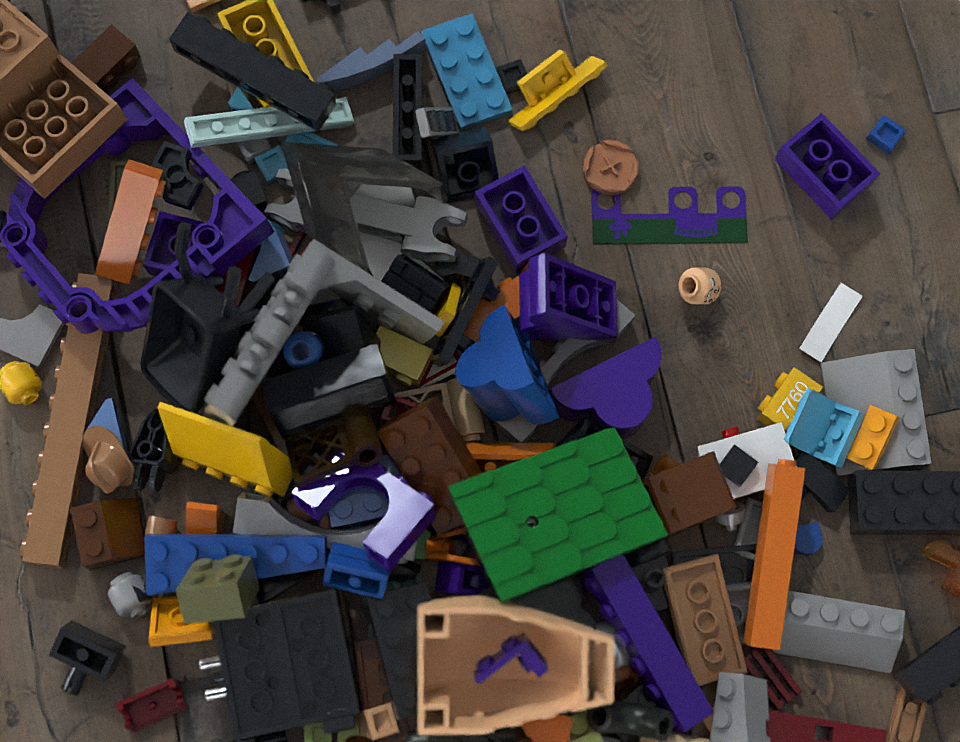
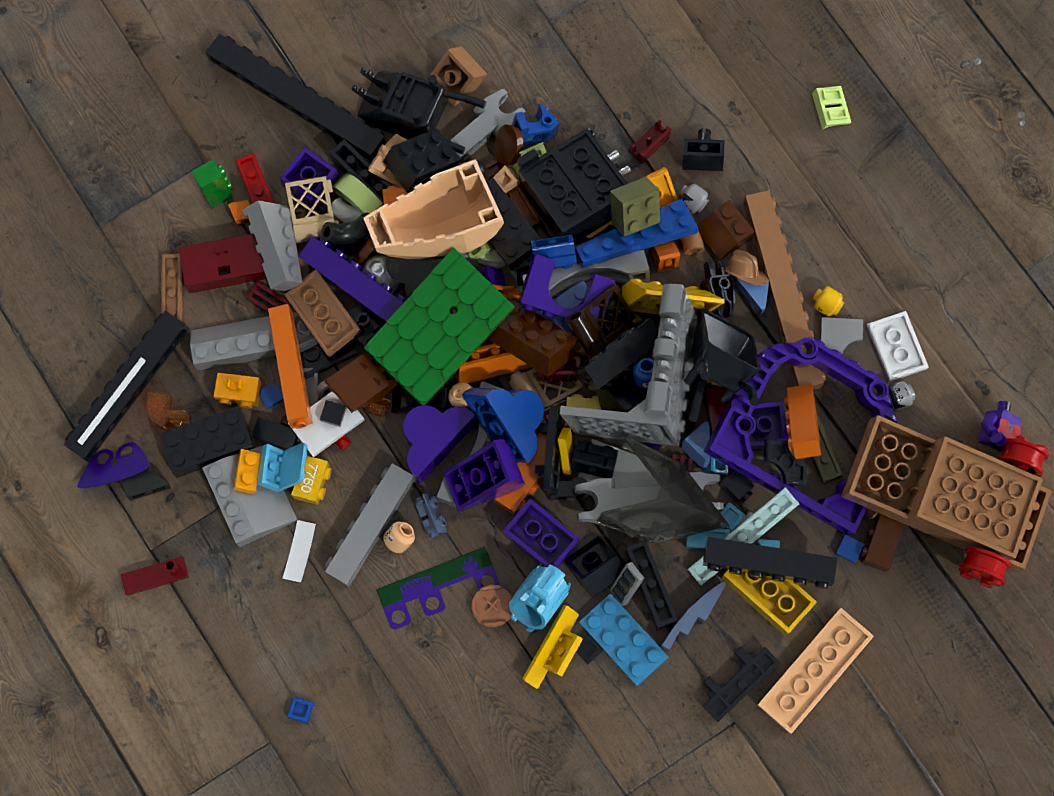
camera: 165 degrees right, 0 degrees up
dark purple bracket [474,632,549,684] -> none
dark purple brick [774,113,880,220] -> none
none -> light orange brick [214,373,262,409]
none -> light grey brick [325,463,415,587]
none -> sand blue hinge [415,493,448,538]
none -> light nougat head [448,382,473,410]
none -> medium azure container [509,564,571,632]
none -> blue tile [836,535,864,564]

